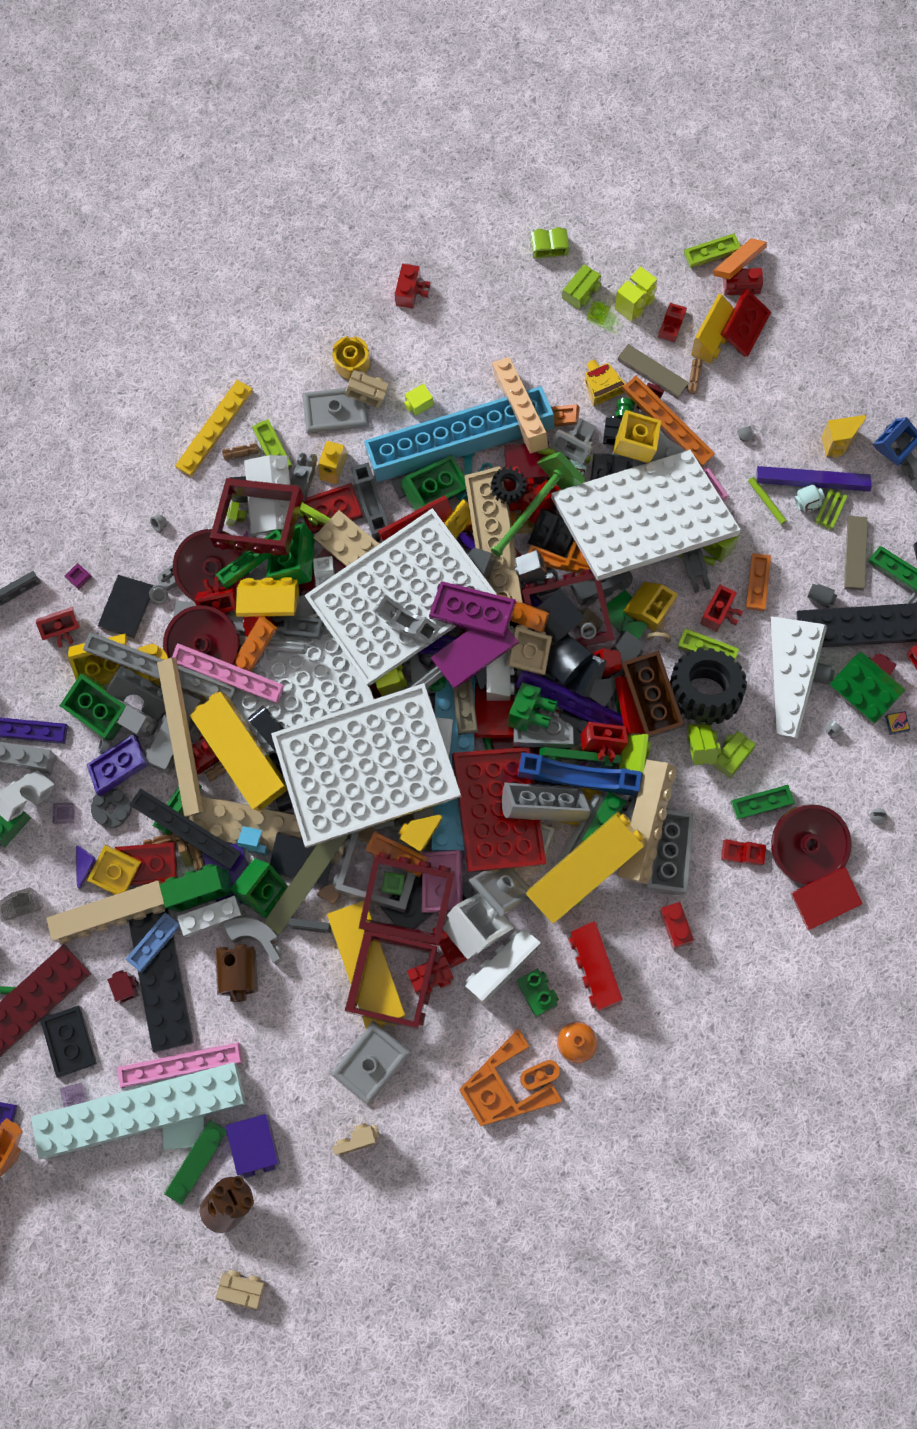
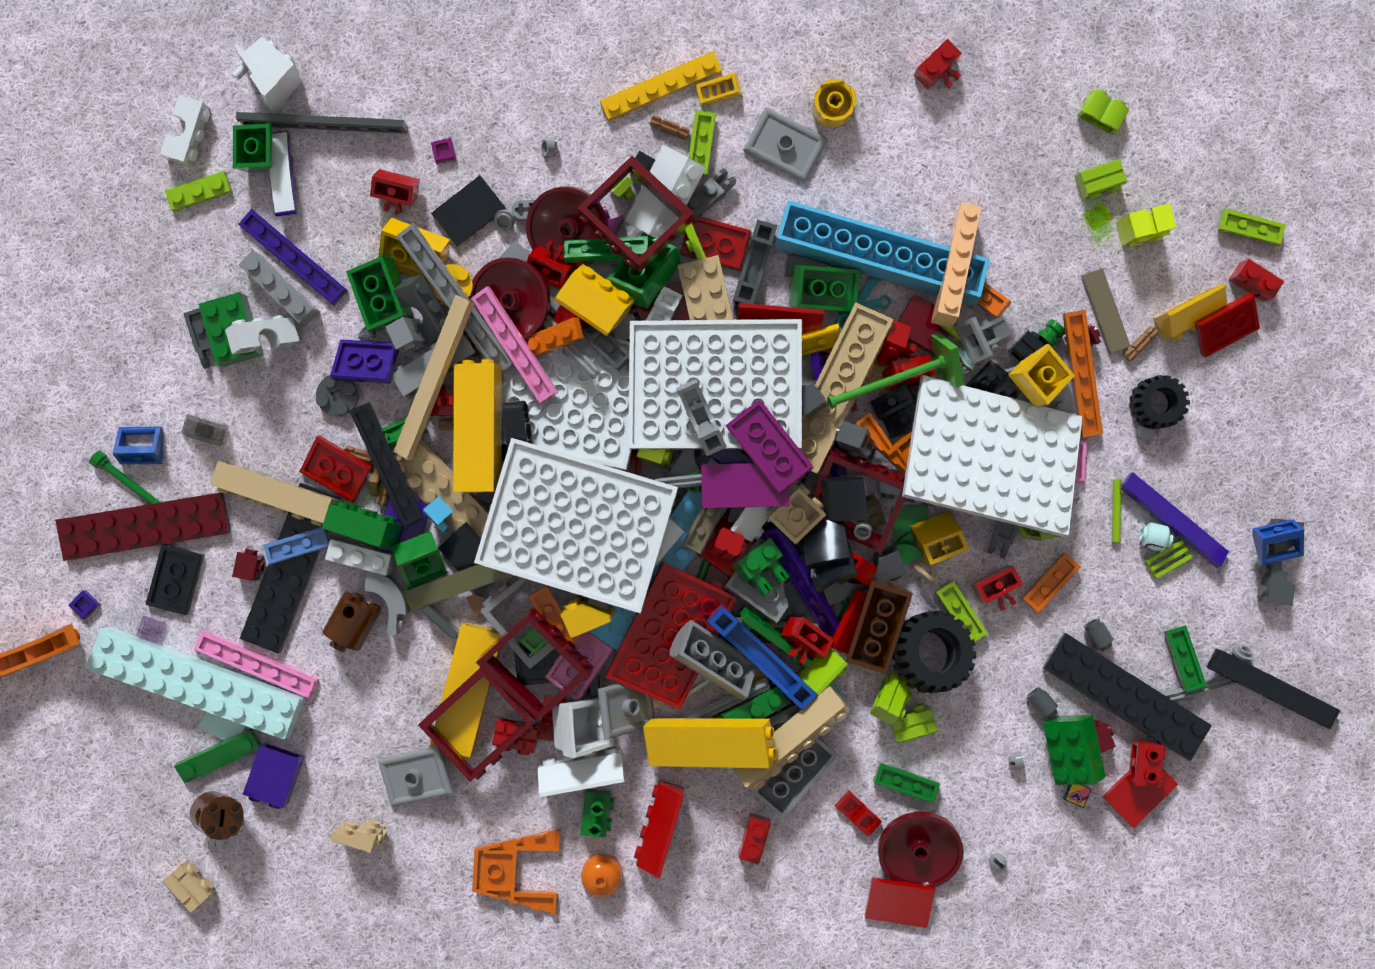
camera: 25 degrees right, 15 degrees up
clear purple tile [52,803,74,824] -> none
dark purple piece [76,845,96,888] -> none
yellow tile [87,844,141,895] -> none
yellow torso [318,441,348,484] -> none
tan brick [344,370,388,408] -> none
neon yellow brick [404,383,434,416] -> none
black tyre [490,466,527,504] -> none
orange plate [496,593,550,632] -> none
orange plate [520,1060,560,1090] -> none
yellow torso [584,359,626,407] -> none
red slope [658,303,687,342] -> none
orange tile [714,238,767,280] -> none
white wing [771,616,827,739] -> none
yellow slope [821,415,866,458] -> none
dark tan tile [844,516,868,590] -> none
none -> yellow slope [696,73,742,106]
none -> red brick [709,527,746,561]
none -> black tyre [1129,375,1190,429]

